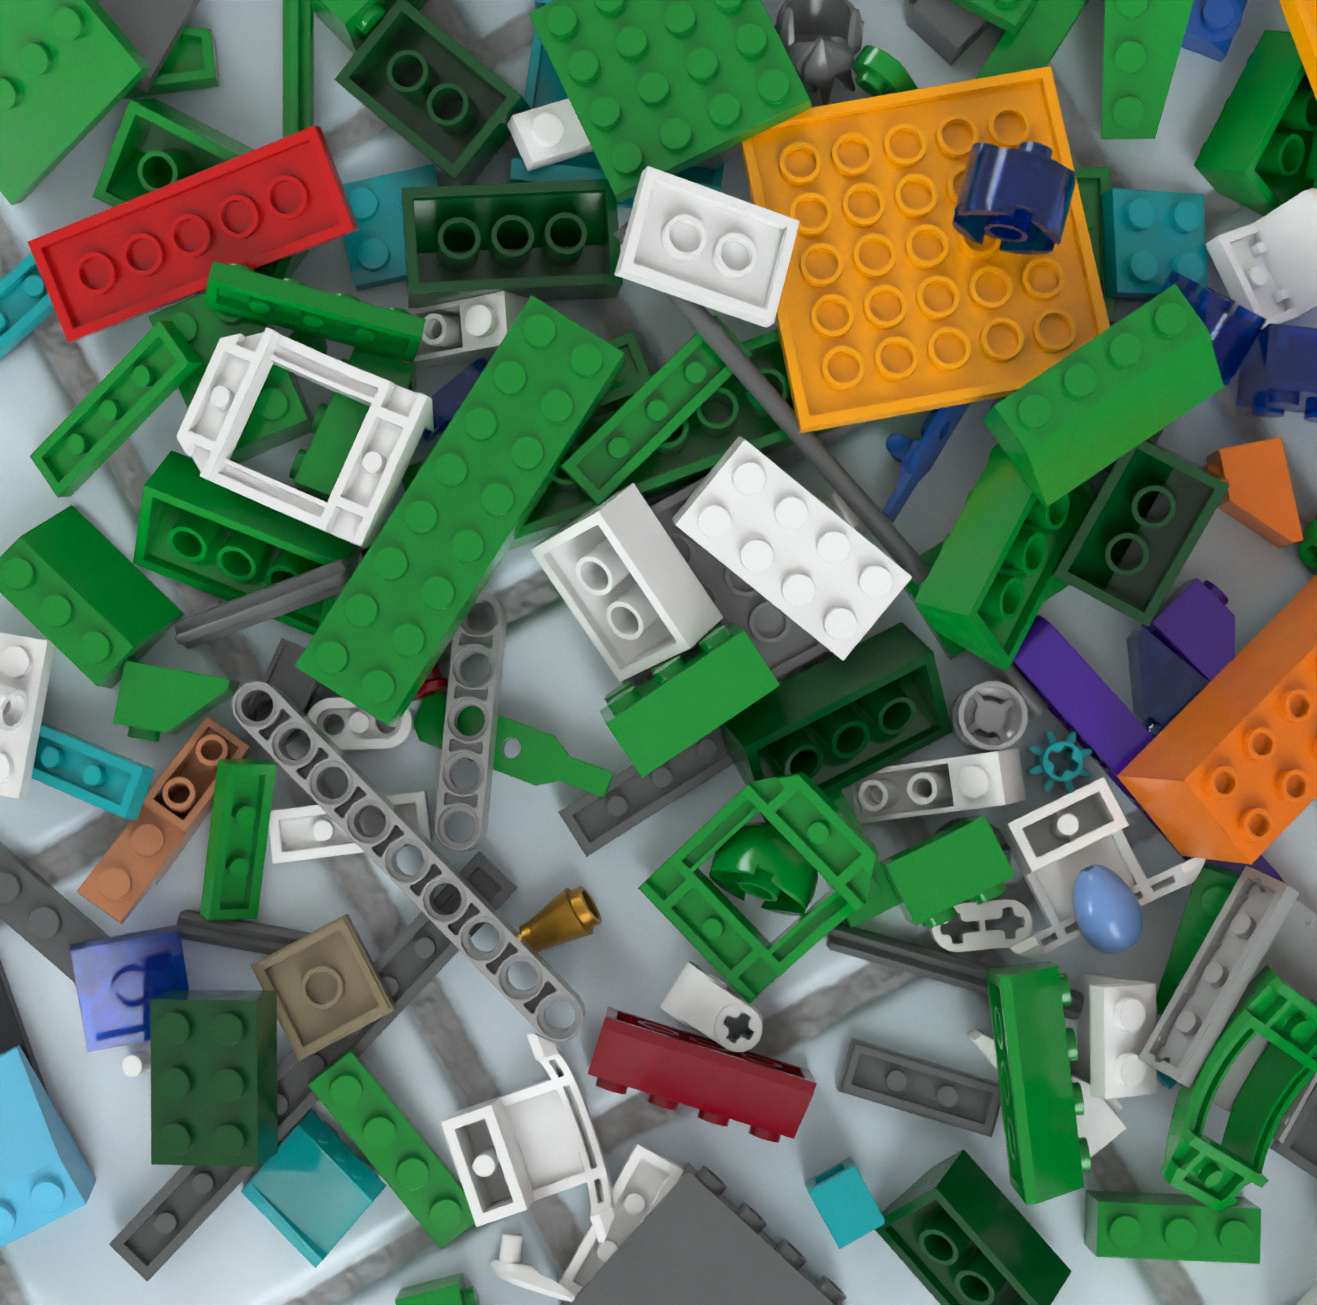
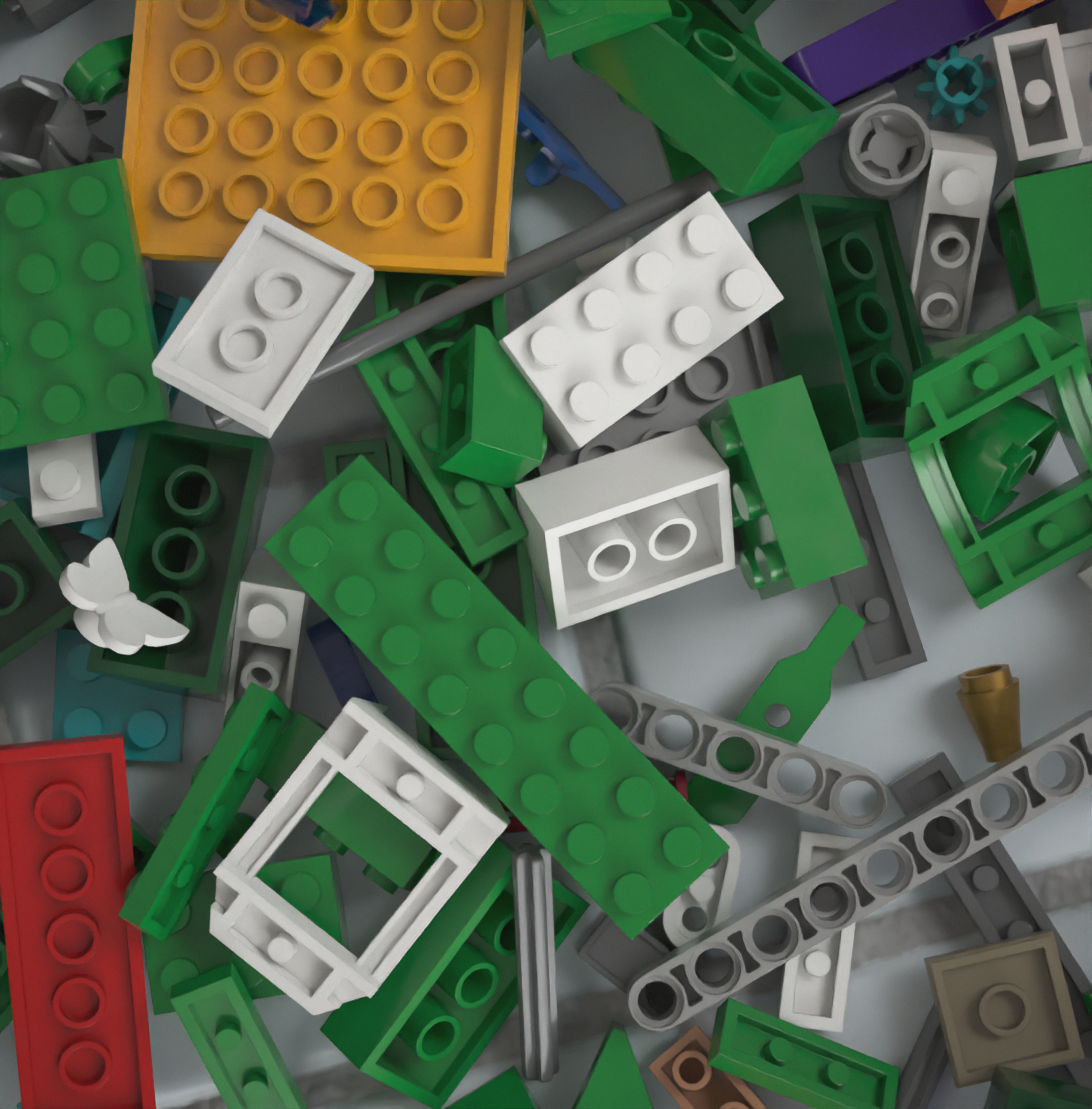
camera: 75 degrees left, 0 degrees up
none -> white animal [59,537,190,655]
none -> green slope [439,324,547,489]

